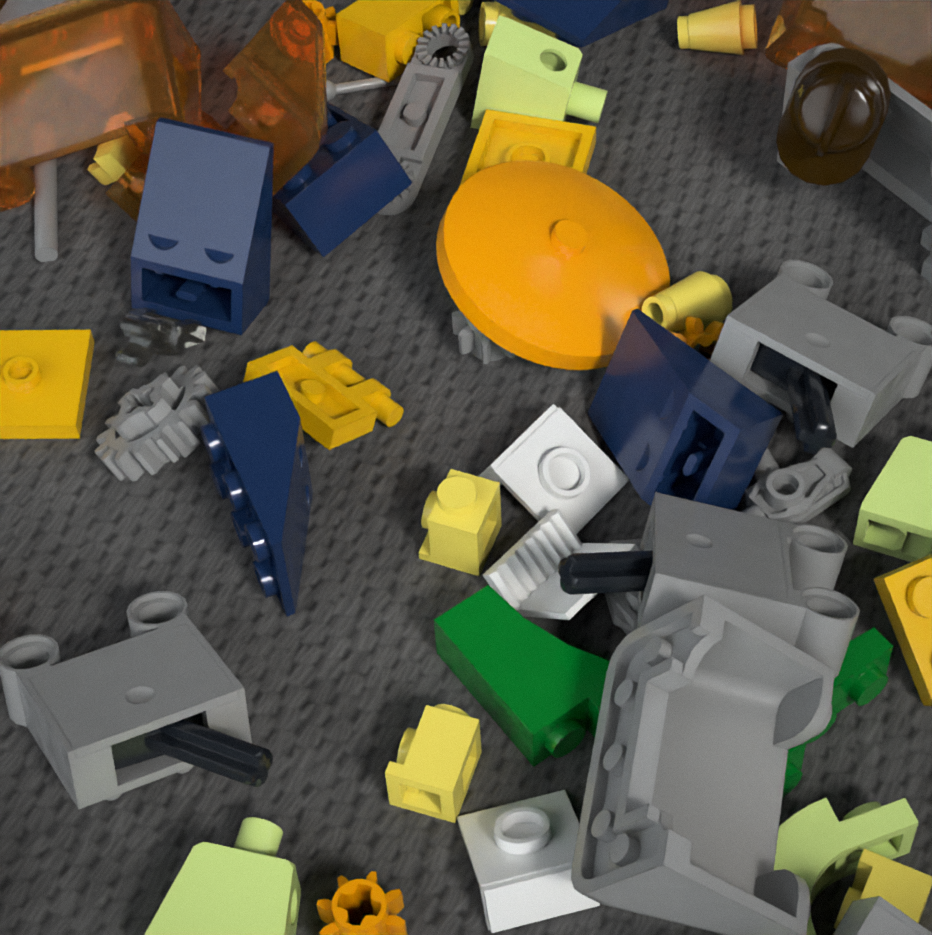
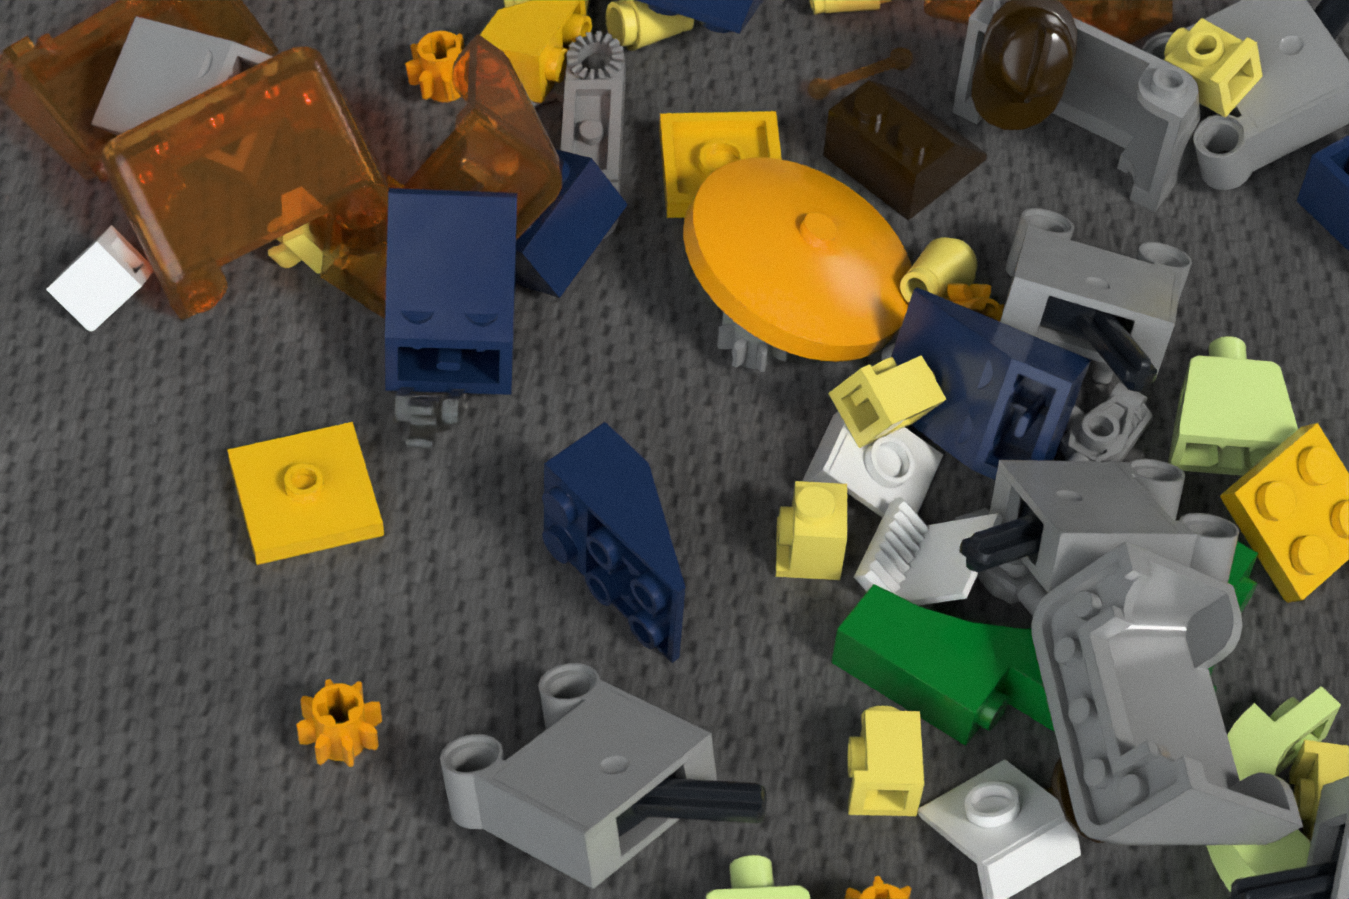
camera: 25 degrees left, 0 degrees up
light grey bar [34,124,58,262] -> none
light grey gear [94,365,220,482] -> none
yellow plate [243,341,404,450] -> none
yellowish green torso [470,15,608,129] -> none
none -> clear orange hinge [808,47,913,100]
none -> dark brown slope [823,80,987,221]
none -> light yellow brick [828,355,947,448]

